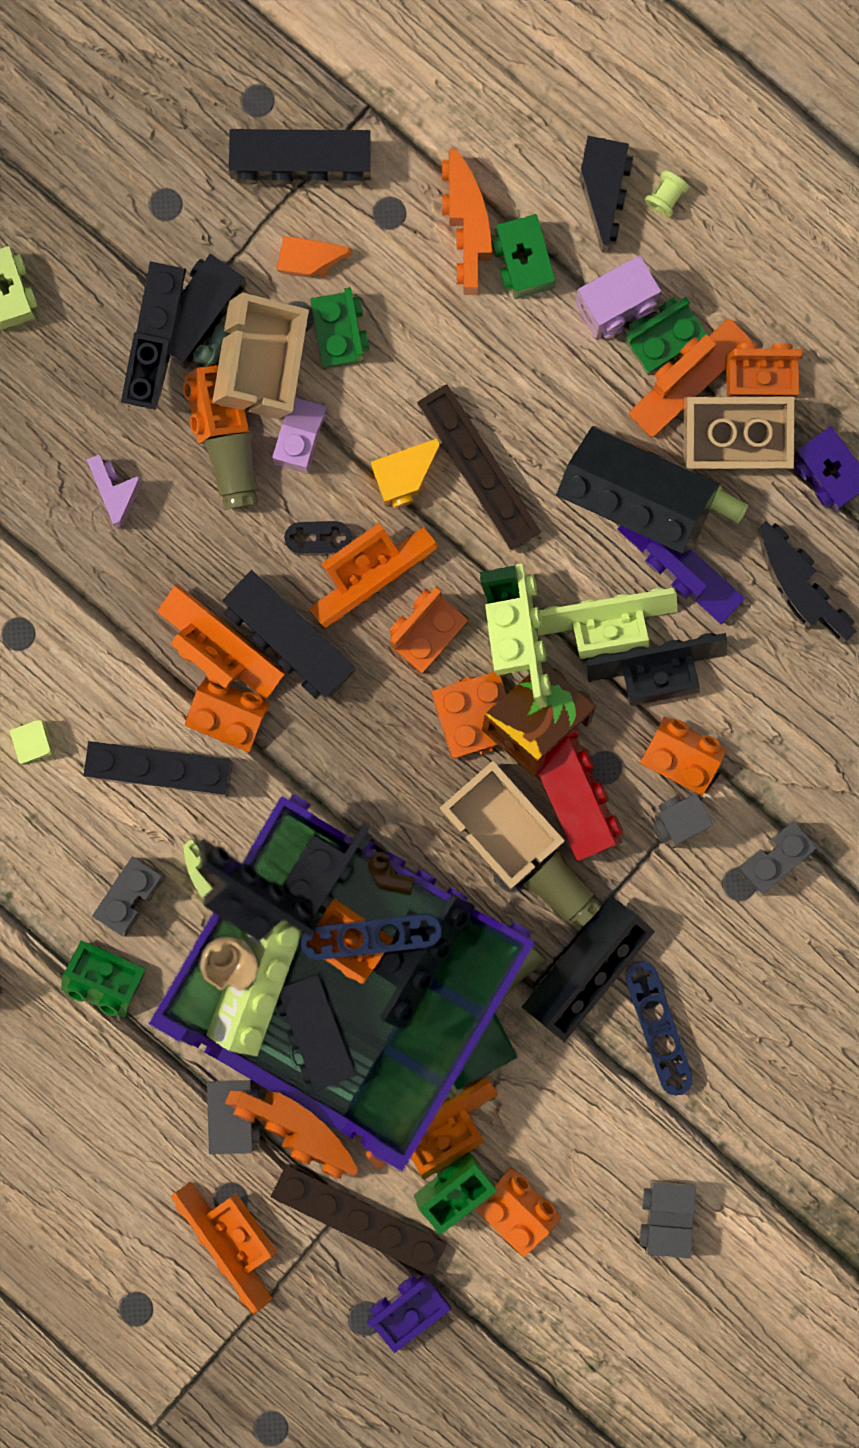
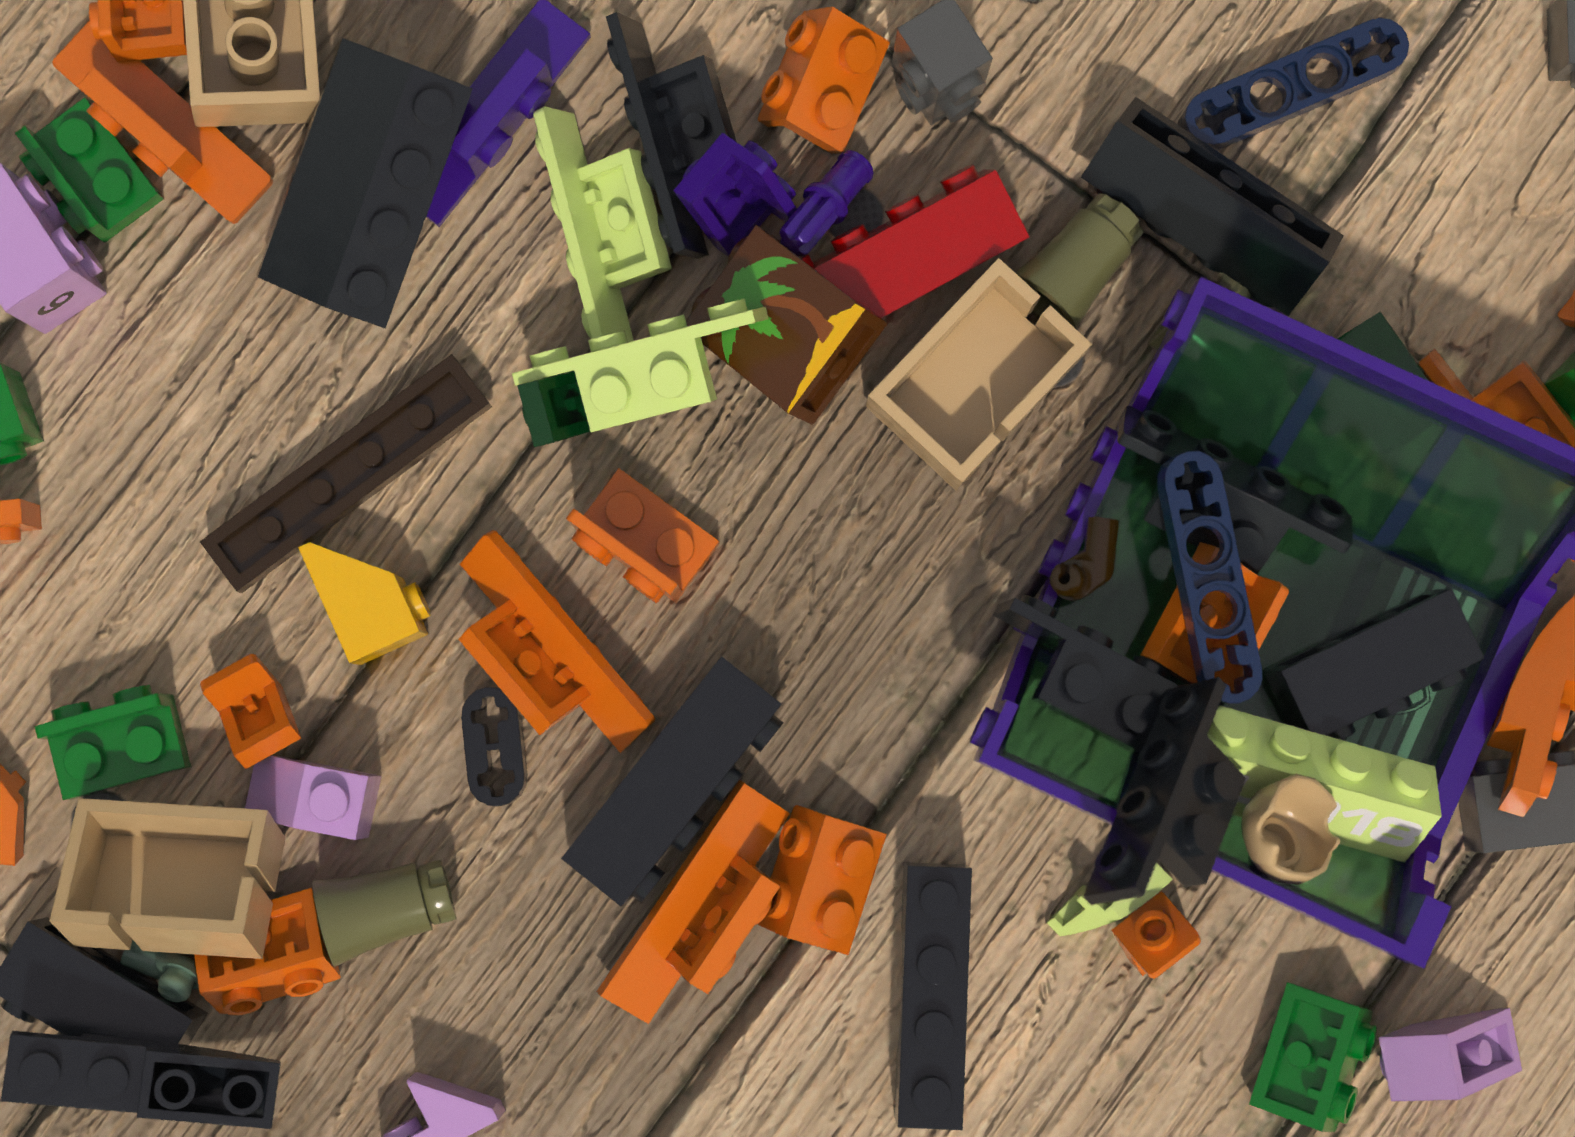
camera: 100 degrees left, 0 degrees up
dark grey brick [92,856,165,937] -> none
orange plate [430,672,506,760] -> none
yellowish green pin [710,486,749,524] -> none
none -> orange bracket [200,654,302,769]
none -> dark purple bracket [673,132,797,257]
none -> dark purple axle [779,150,874,256]
none -> orange bracket [1111,891,1201,979]
none -> lavender slope [1379,1008,1522,1101]

